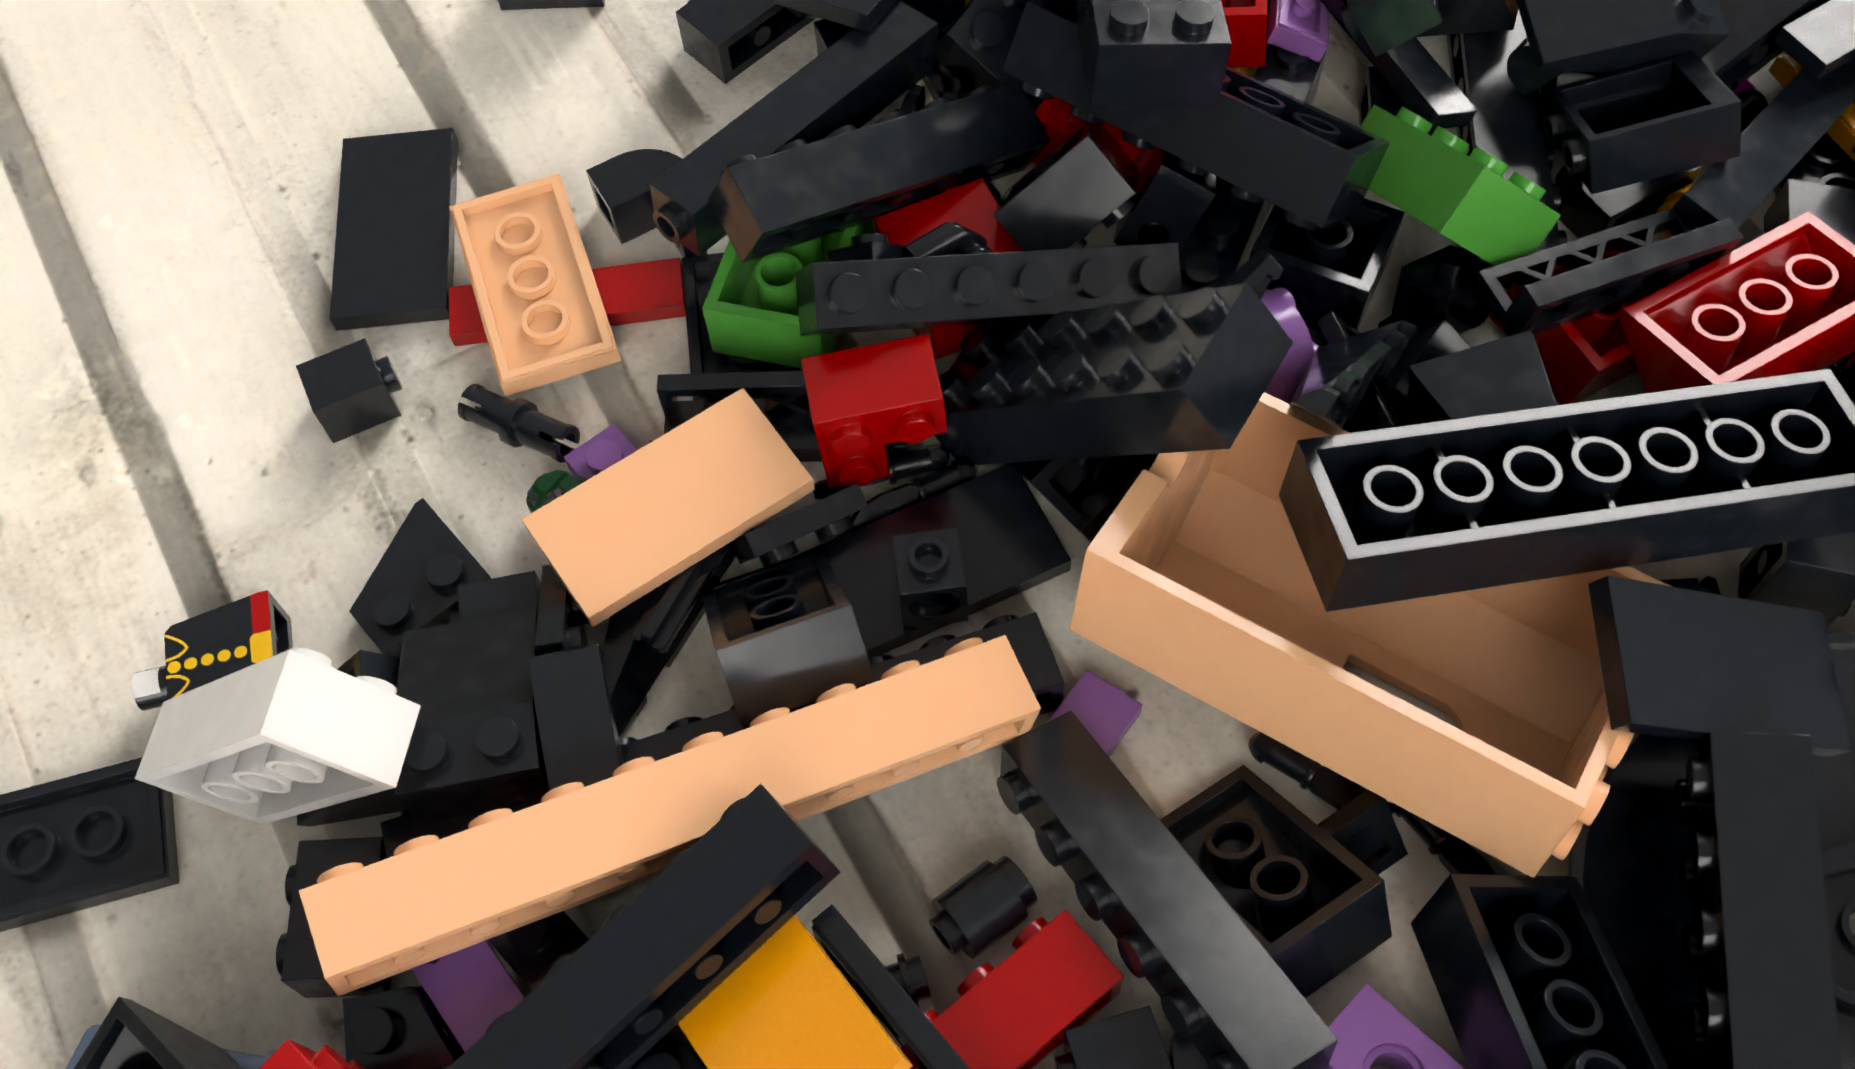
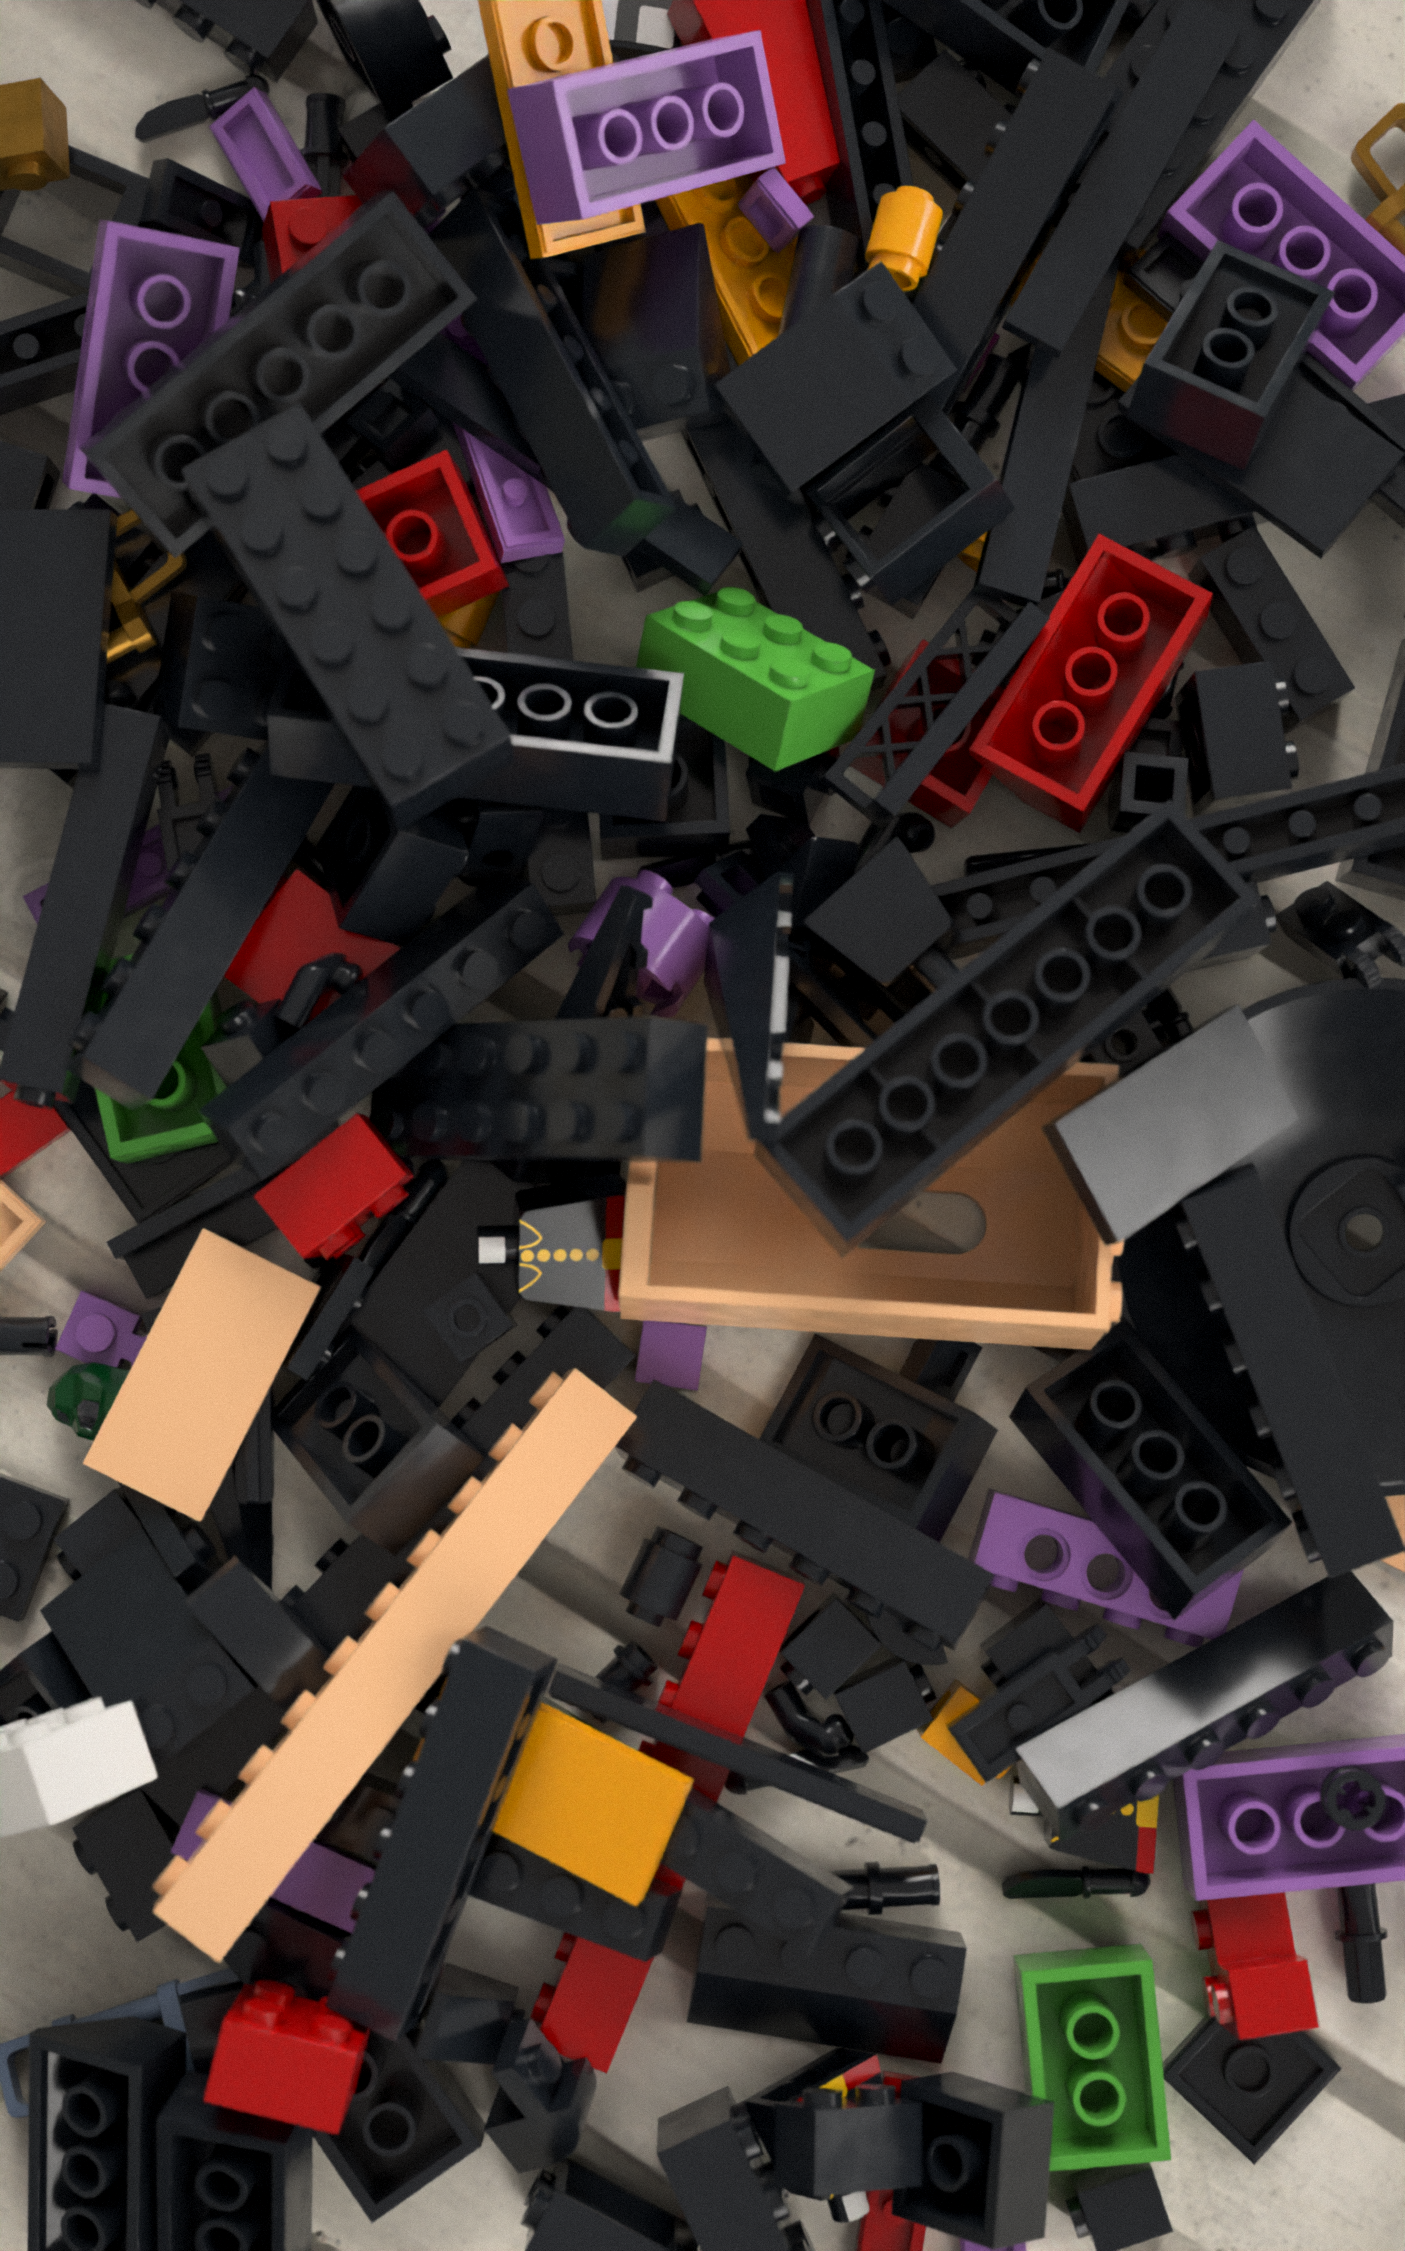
camera: 35 degrees left, 25 degrees up
none -> black torso [476,1174,625,1312]

